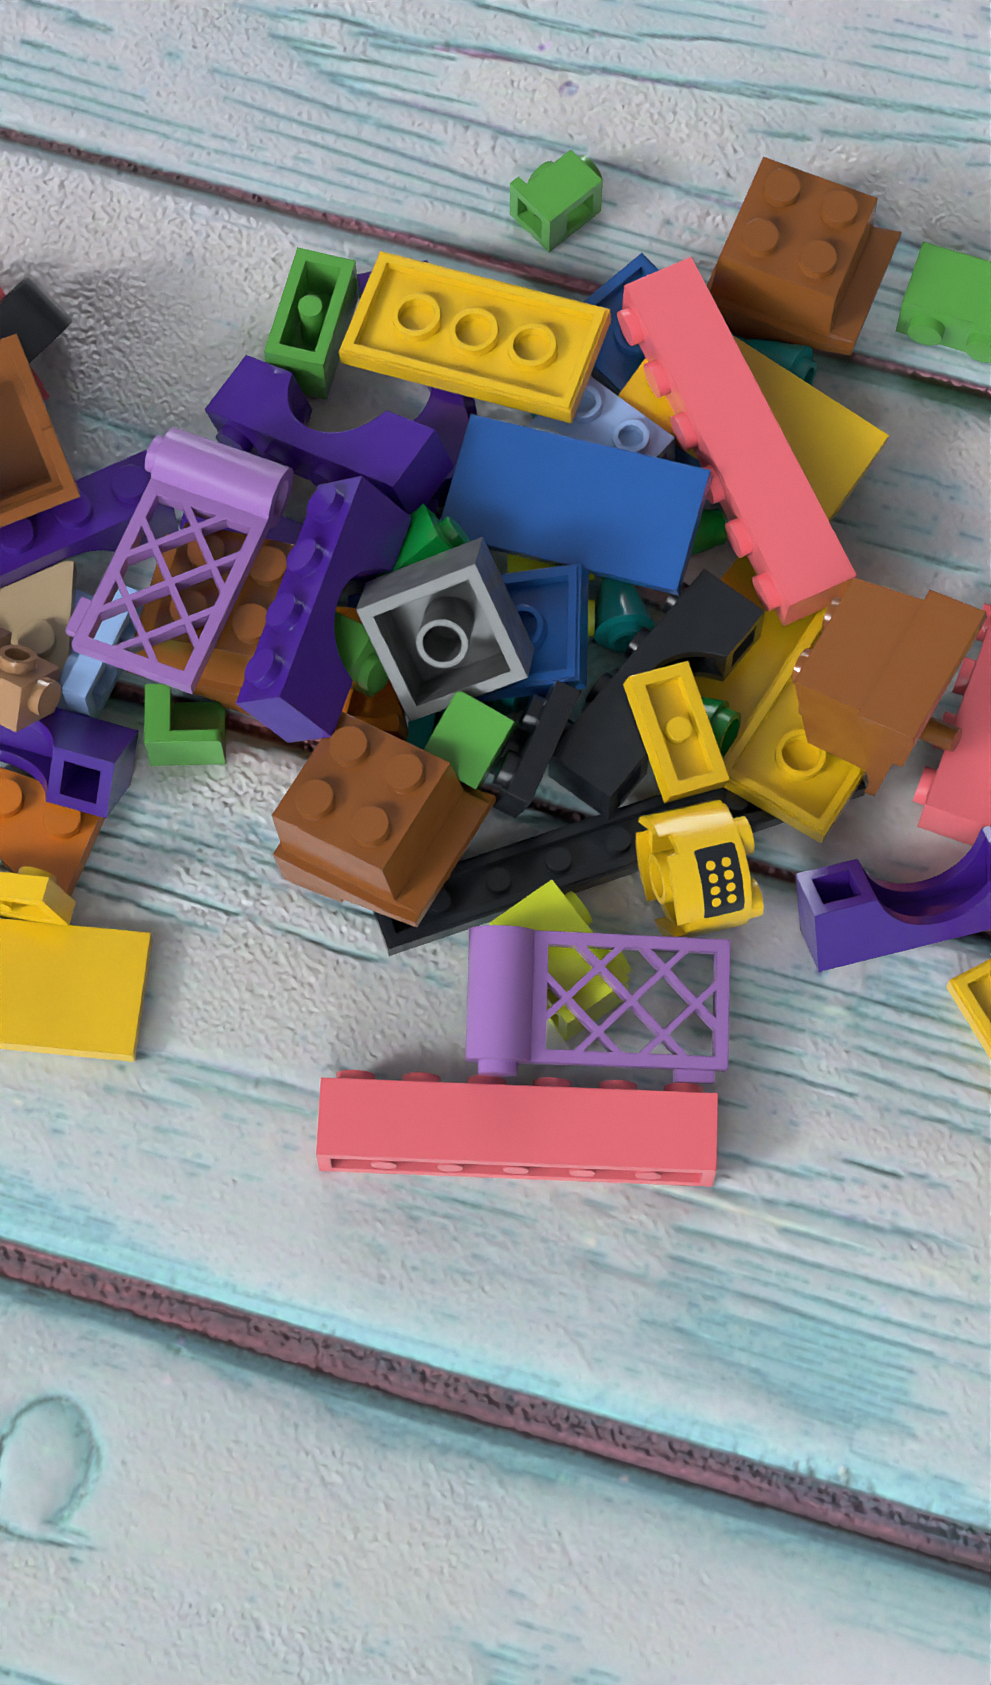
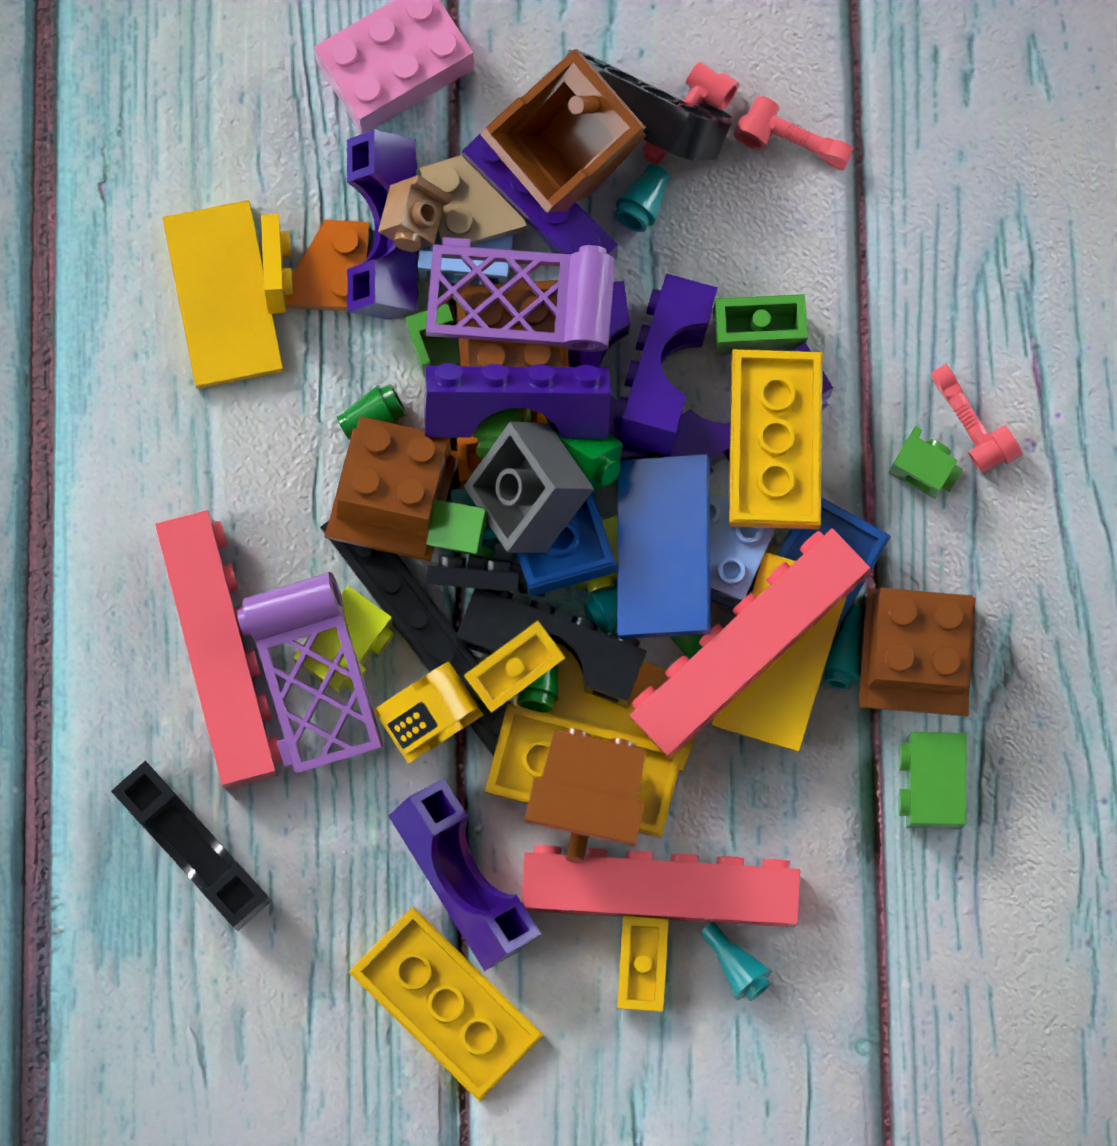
camera: 70 degrees right, 10 degrees up
none -> black arch [111,760,272,931]
none -> green cone [337,384,407,440]
none -> teal cone [615,164,671,232]
none -> coral brick [733,96,854,170]
none -> coral brick [931,363,1023,474]

